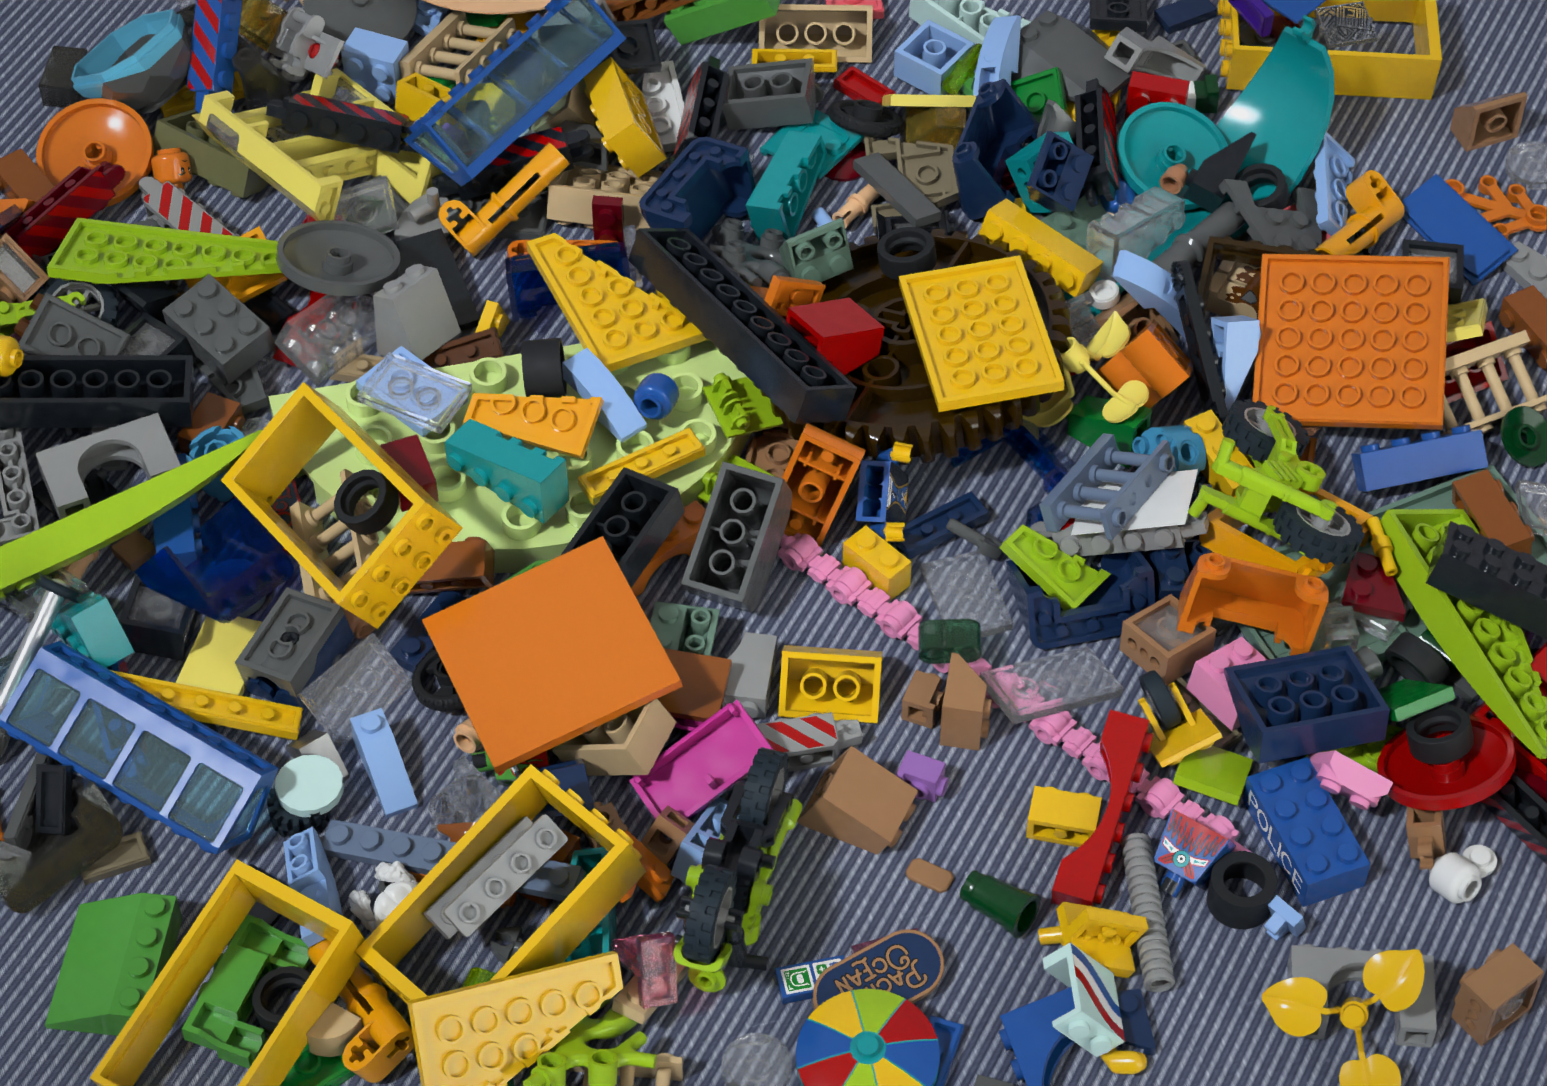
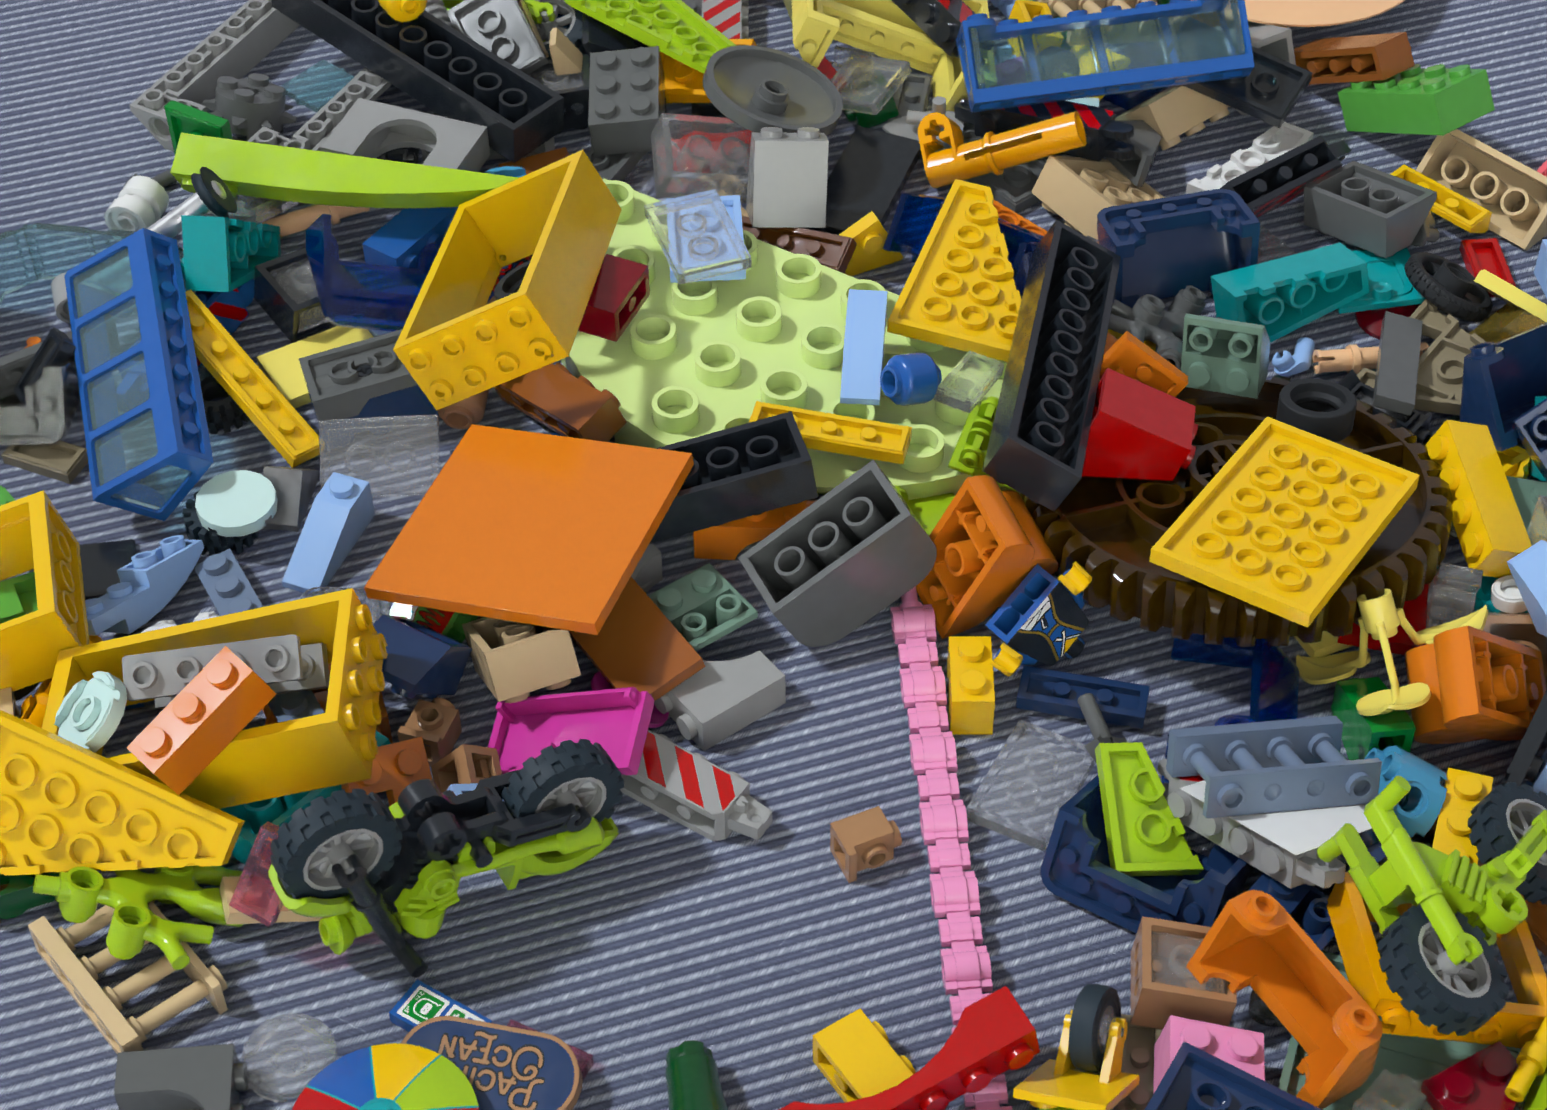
camera: 45 degrees right, 5 degrees down
medium nougat tile [111,530,156,572] -> none
teal wedge [444,419,569,524] -> none
light orange wing [463,393,604,460] -> none
black piece [521,338,567,398] -> none
yellow brick [584,57,667,178] -> none
dark red plate [592,195,625,248] -> none
yellow slope [778,645,883,723] -> none
medium nougat slope [797,746,918,855] -> none
medium lavender brick [896,750,949,803] -> none
medium nougat piece [905,858,954,893] -> none
clear green beam [918,619,982,664] -> none
medium nougat slope [940,653,992,751] -> none
clear tile [979,646,1124,724] -> none
none -> light aqua tile [54,671,127,753]
none -> orange brick [126,646,276,795]
none -> tan slope [549,28,583,76]
none -> clear tile [934,351,1004,413]

